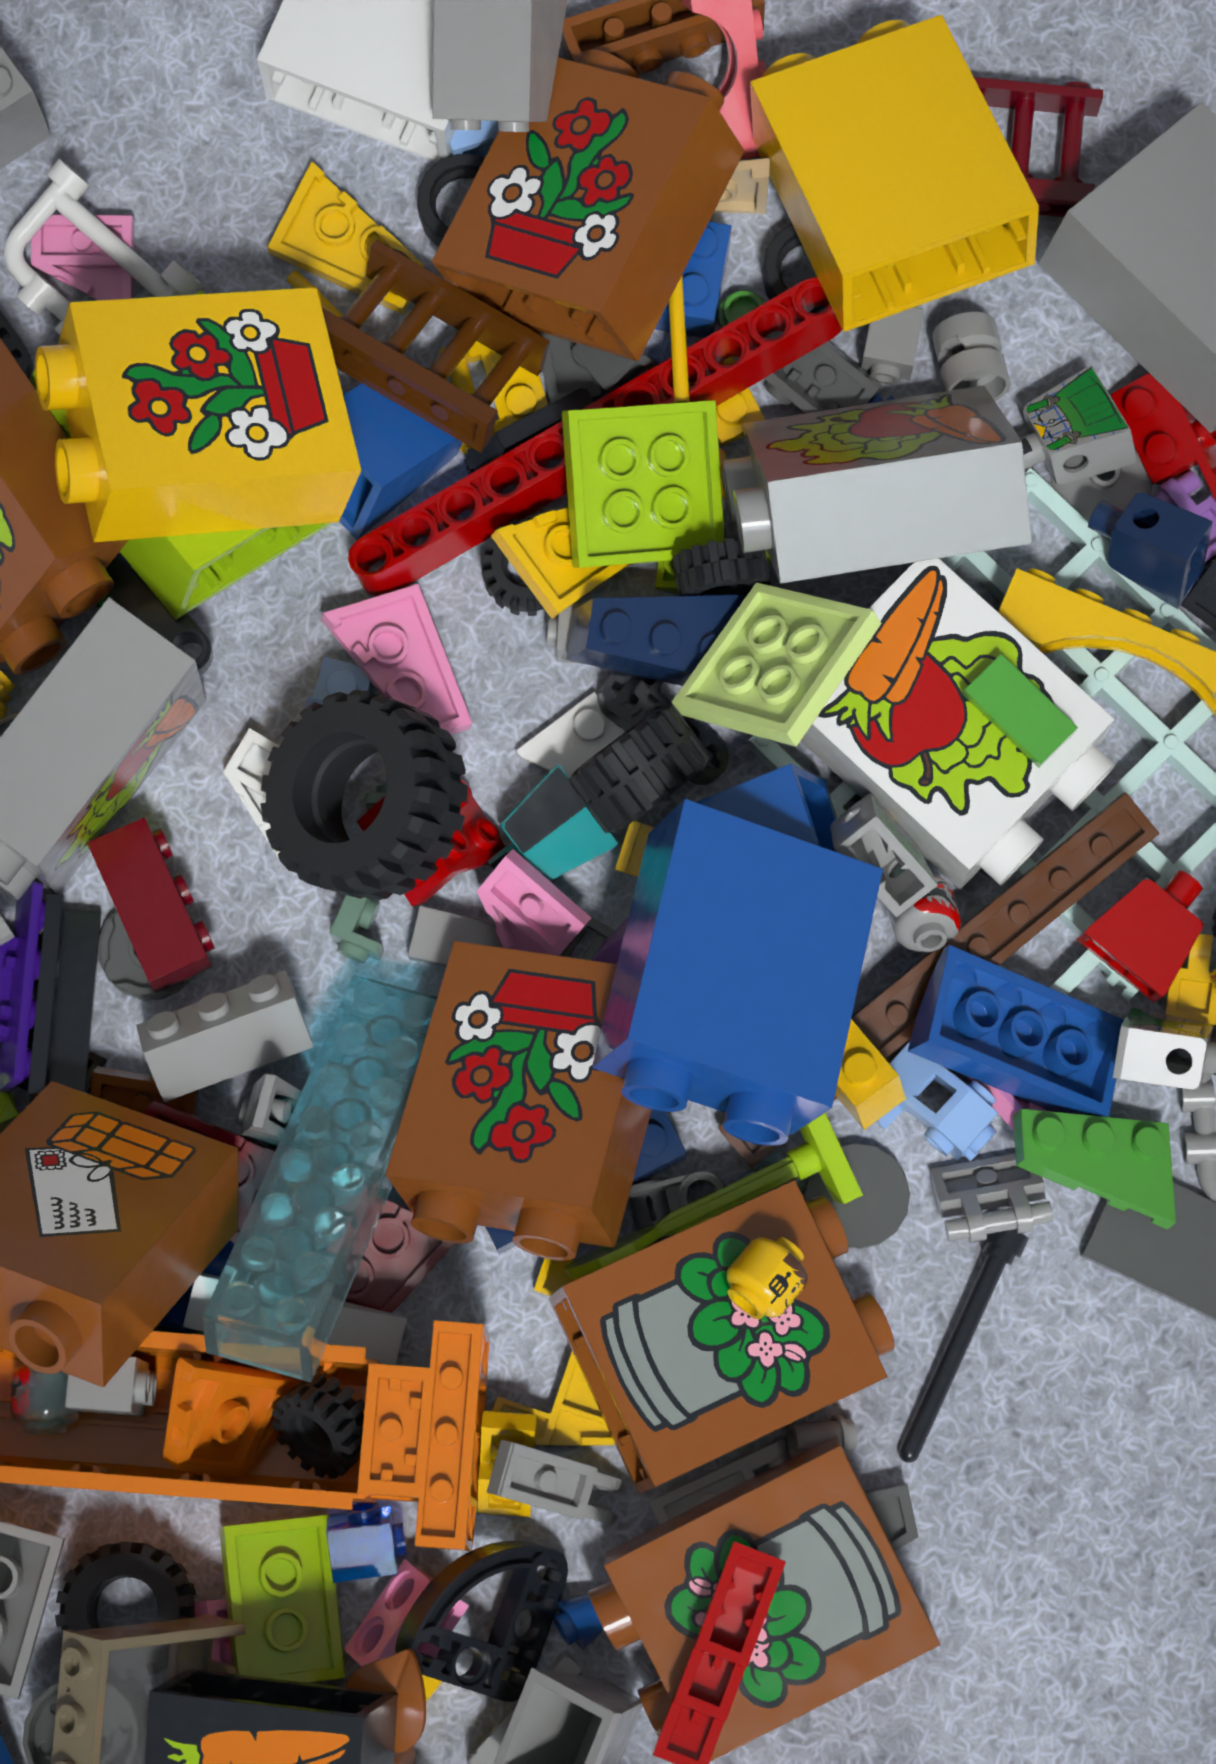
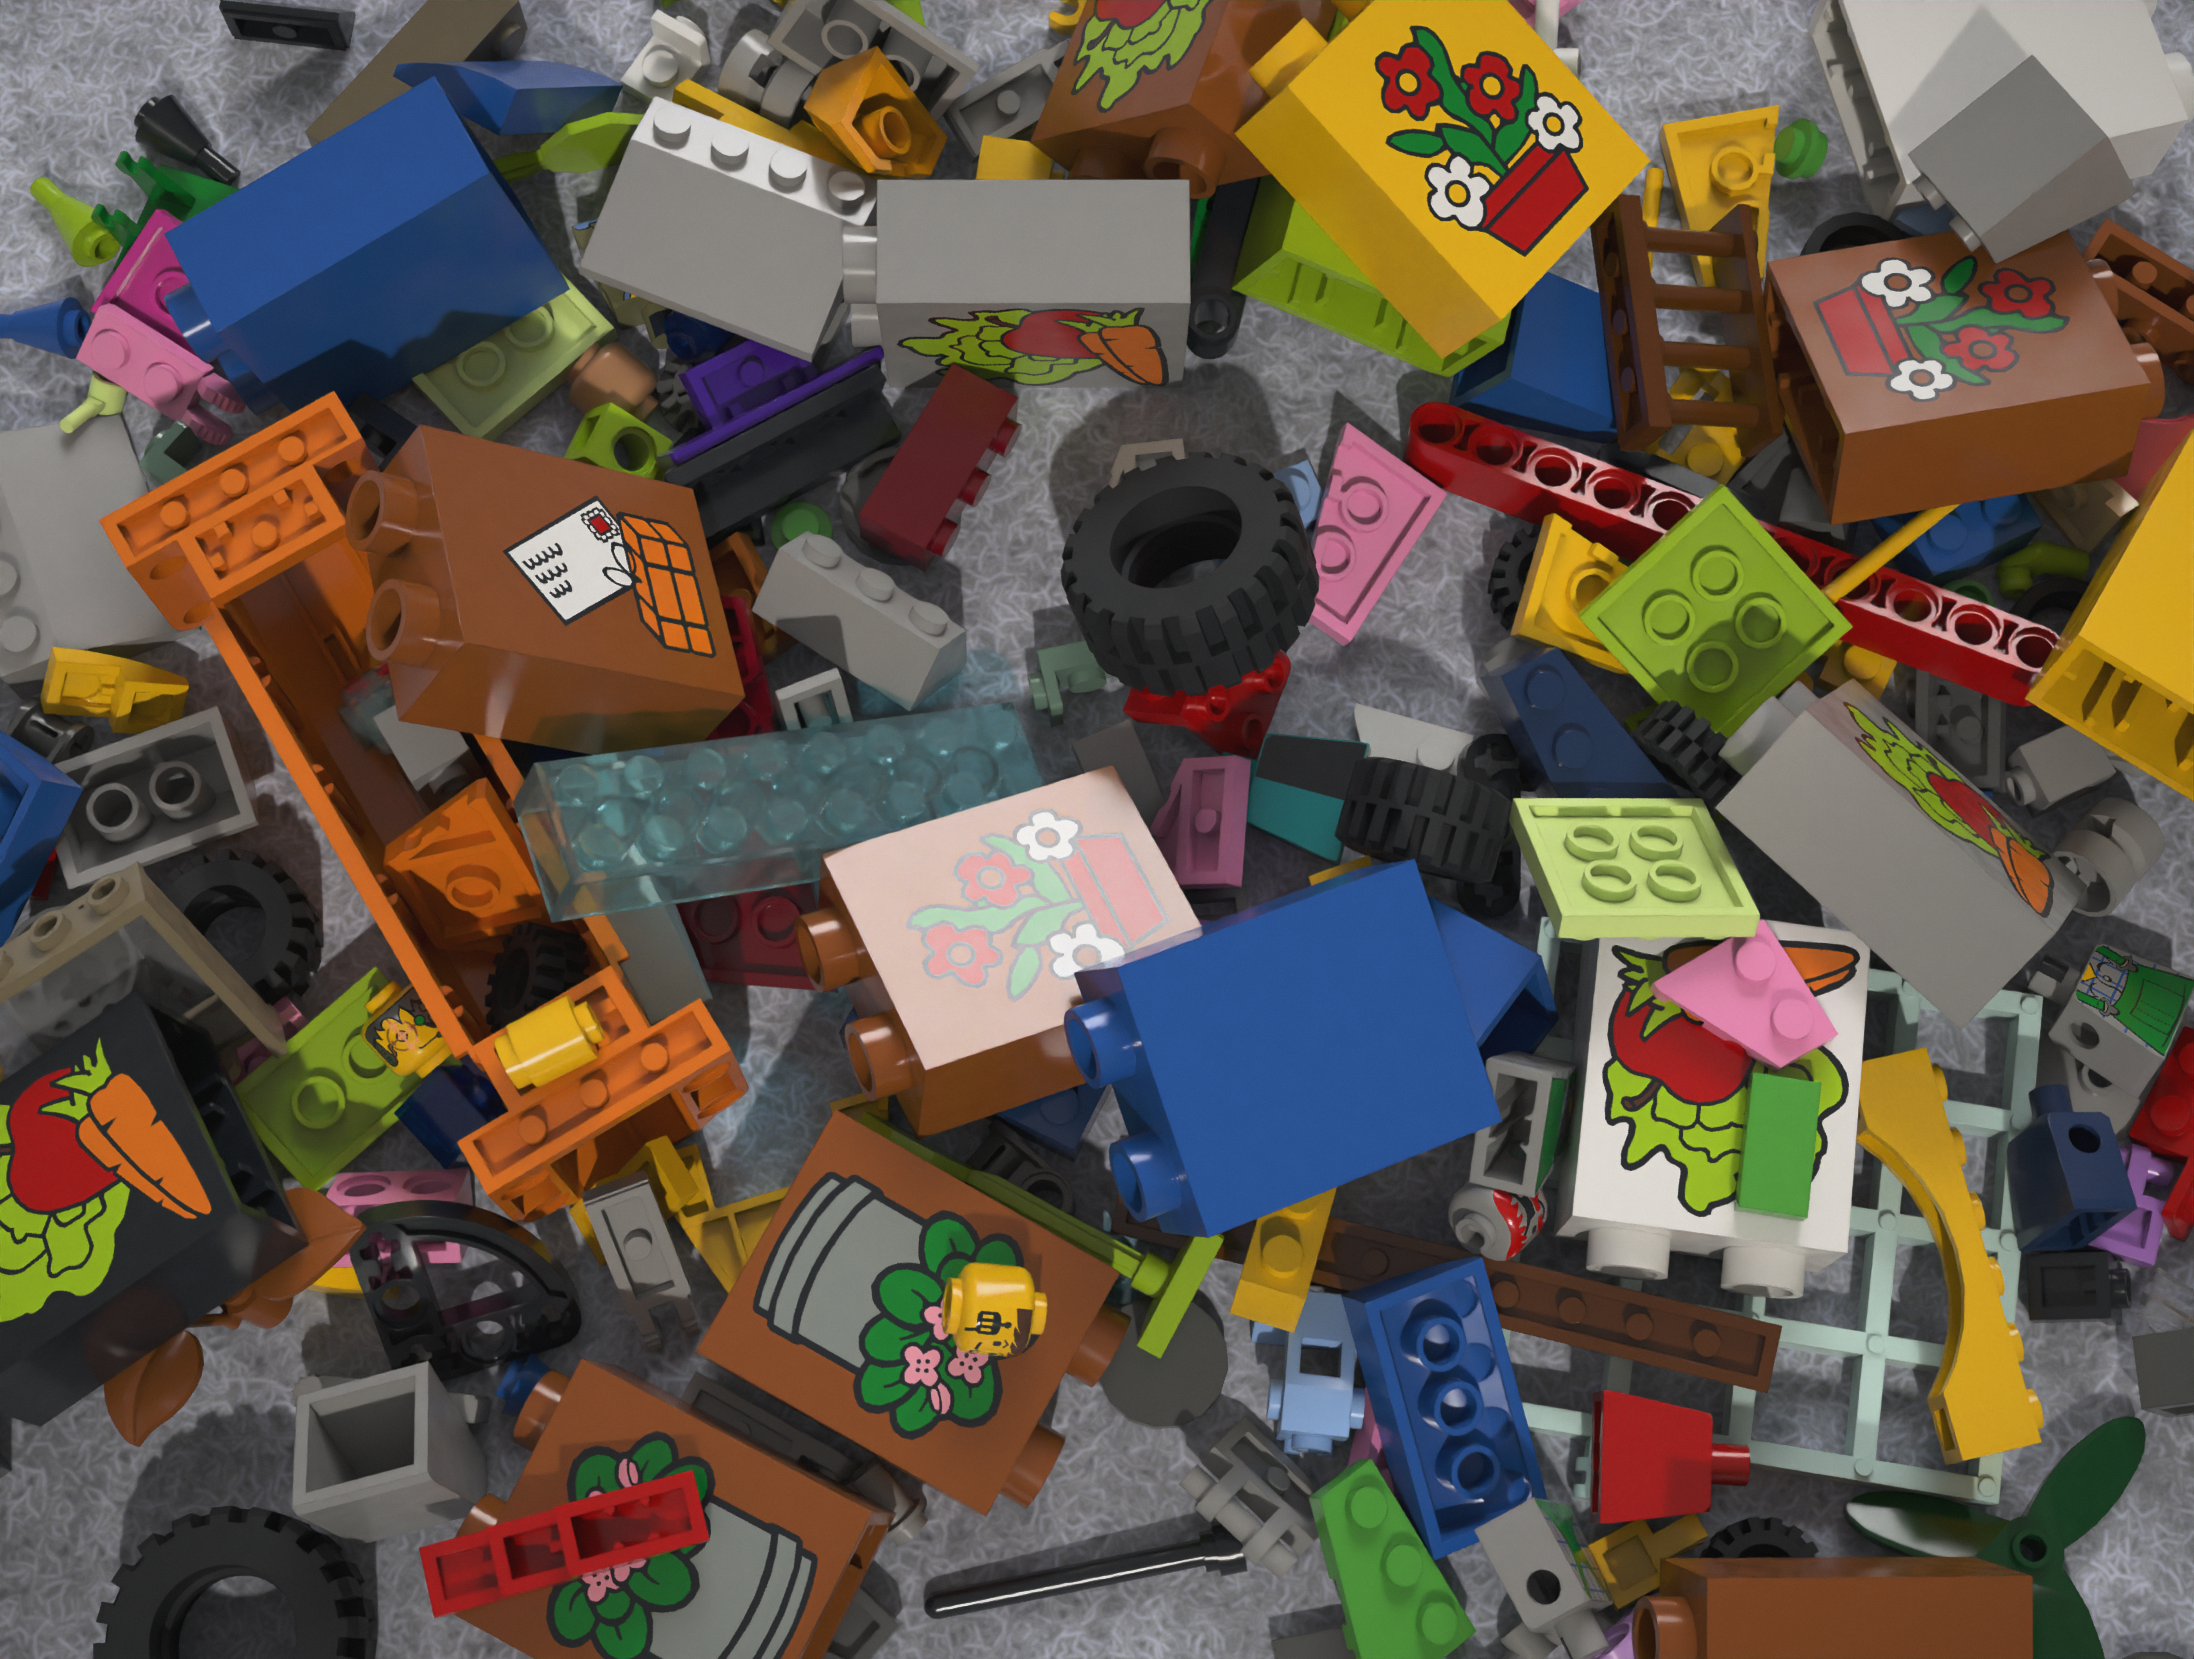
camera: 50 degrees right, 5 degrees down
none -> yellow head [361,979,452,1079]
none -> yellow brick [494,995,605,1089]
none -> bright green plate [770,502,833,551]
none -> bright pink wing [1649,919,1838,1073]
none -> bright green plate [1773,118,1828,179]
none -> lime arm [1995,541,2090,600]

